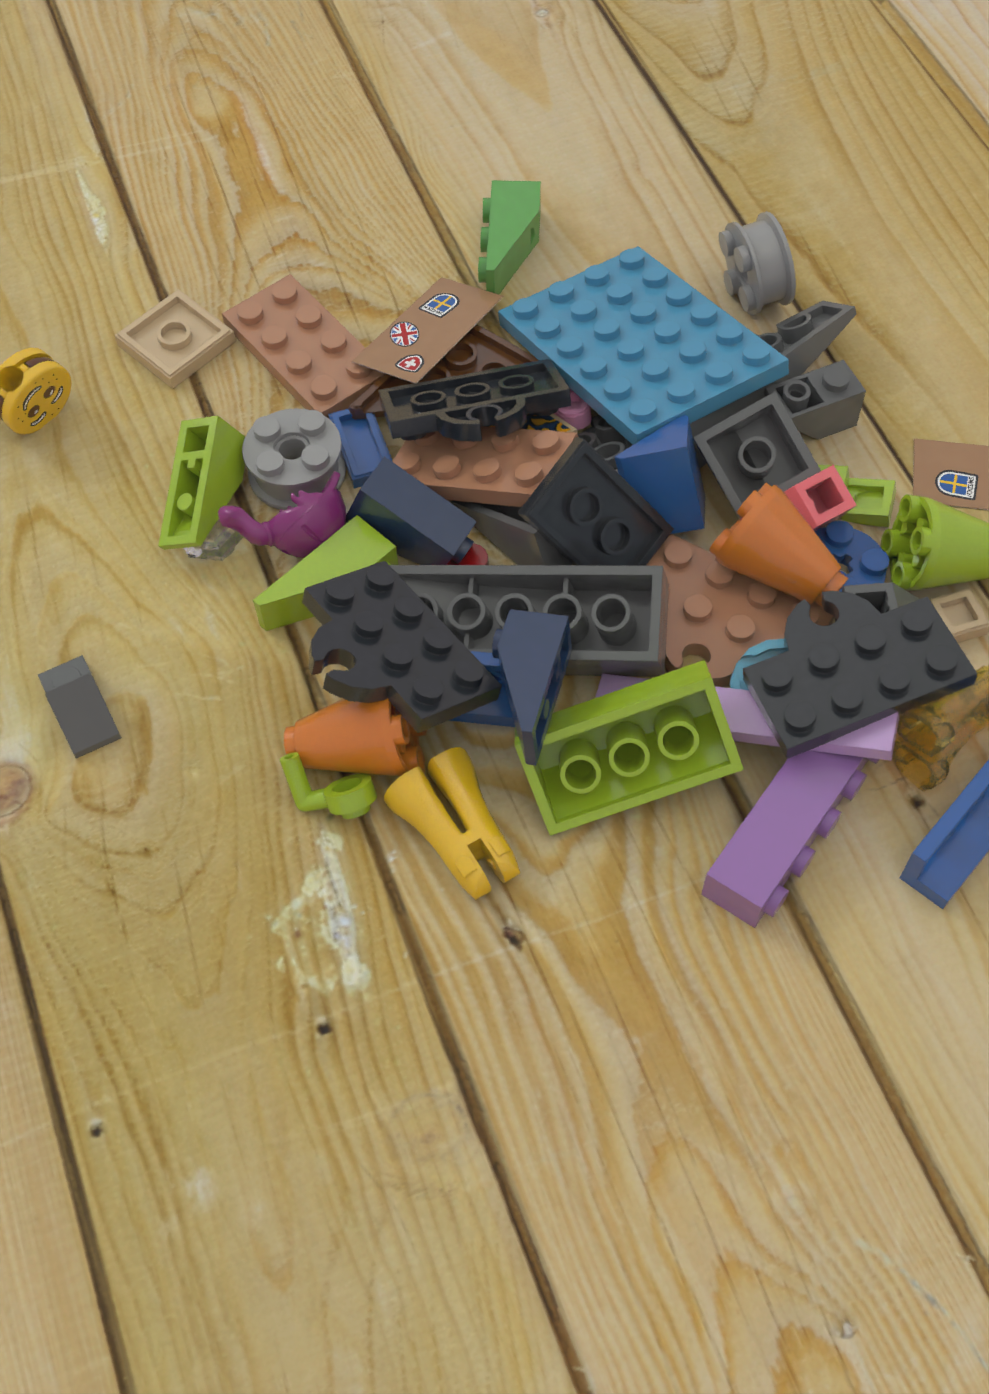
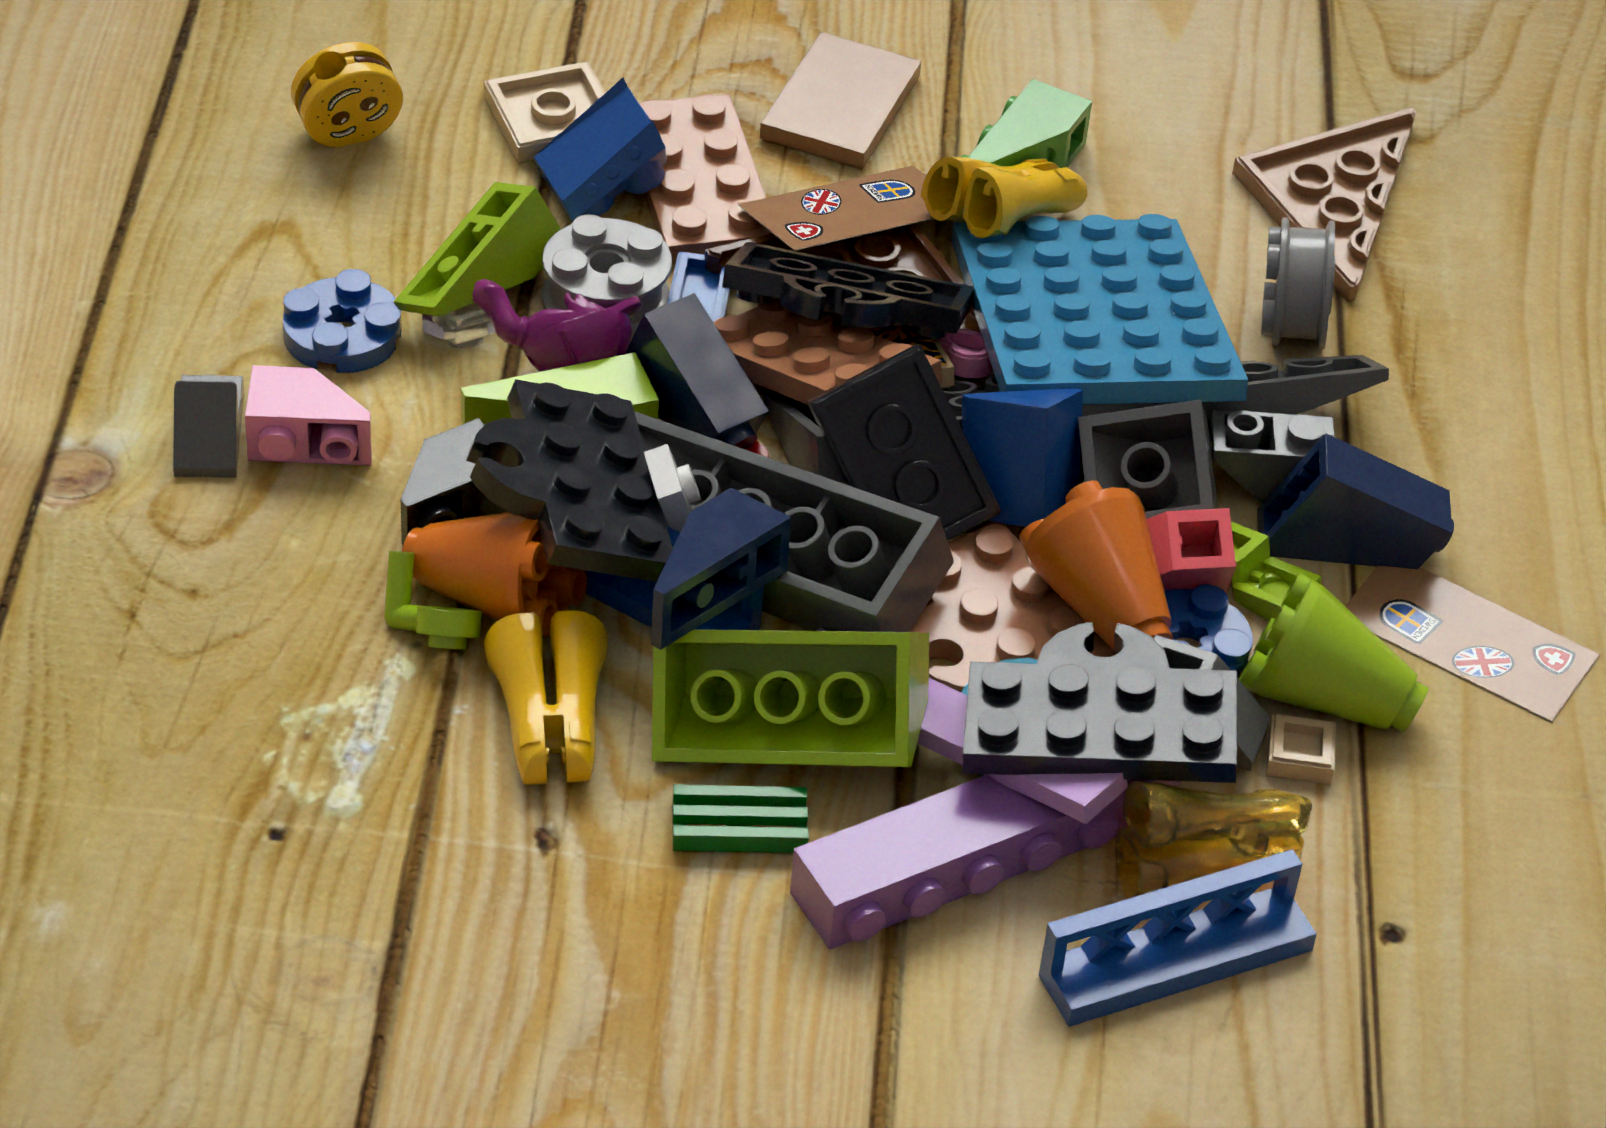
camera: 20 degrees right, 15 degrees down
none -> bright pink slope [245,365,372,466]
none -> plate [282,269,402,373]
none -> slope [400,418,507,545]
none -> blue slope [532,77,667,223]
none -> white plate [644,444,701,532]
none -> green tile [672,784,809,853]
none -> tile [760,32,921,169]
none -> yellow piece [921,157,1088,238]
none -> medium nougat tile [1232,107,1416,302]
none -> dark blue slope [1257,433,1454,569]

